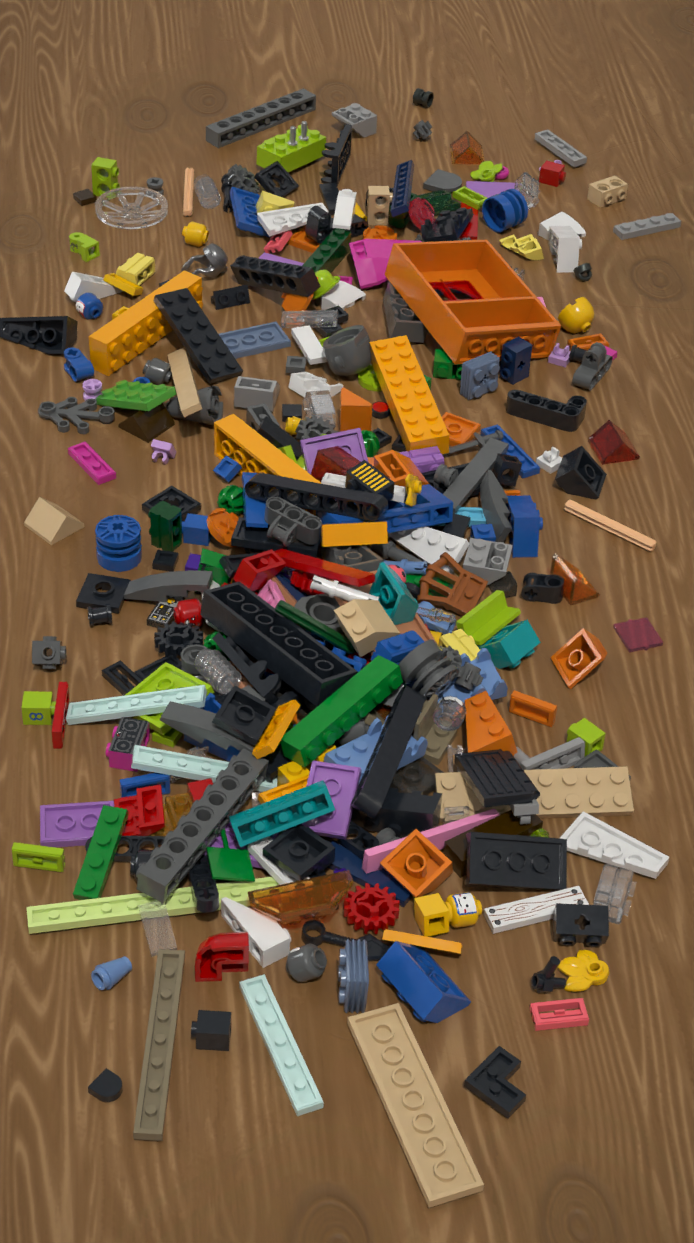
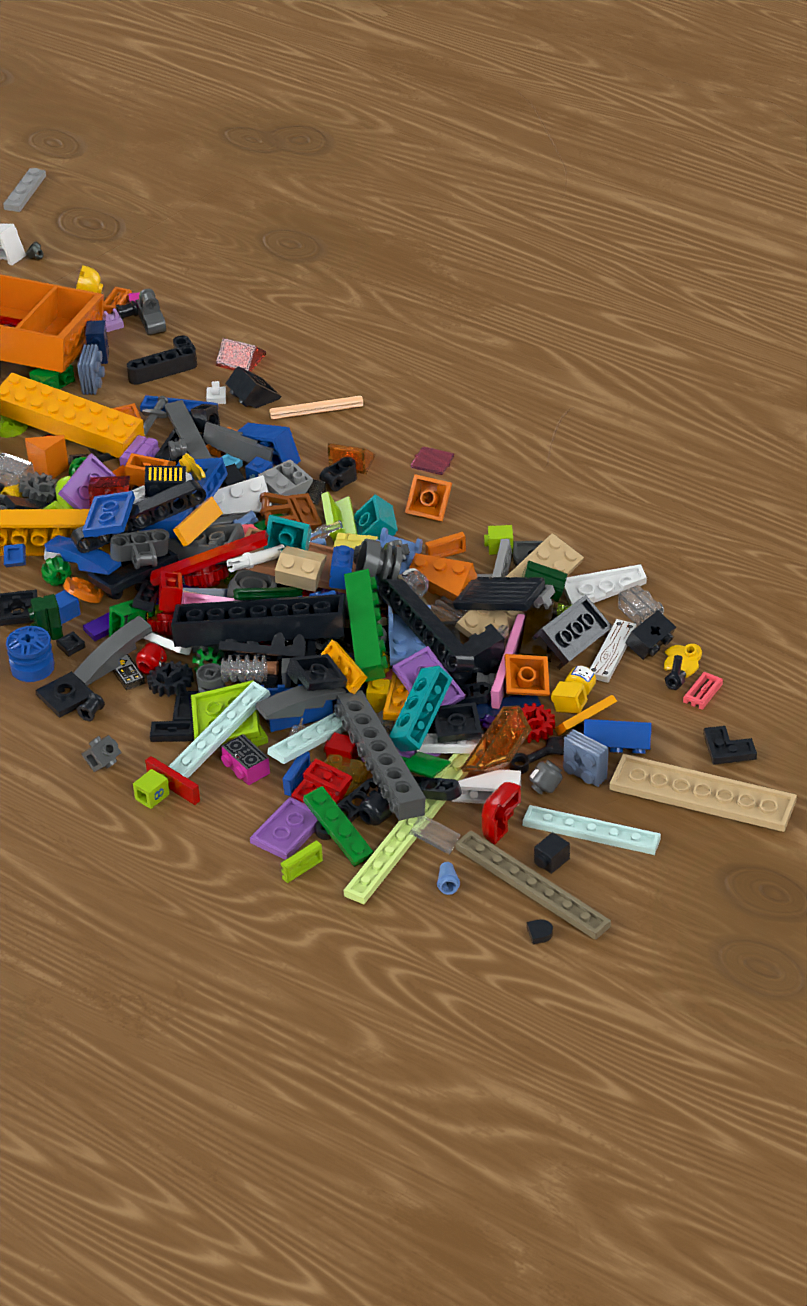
camera: 45 degrees left, 0 degrees up
none -> blue plate [82,491,135,537]
none -> dark green brick [522,560,568,602]

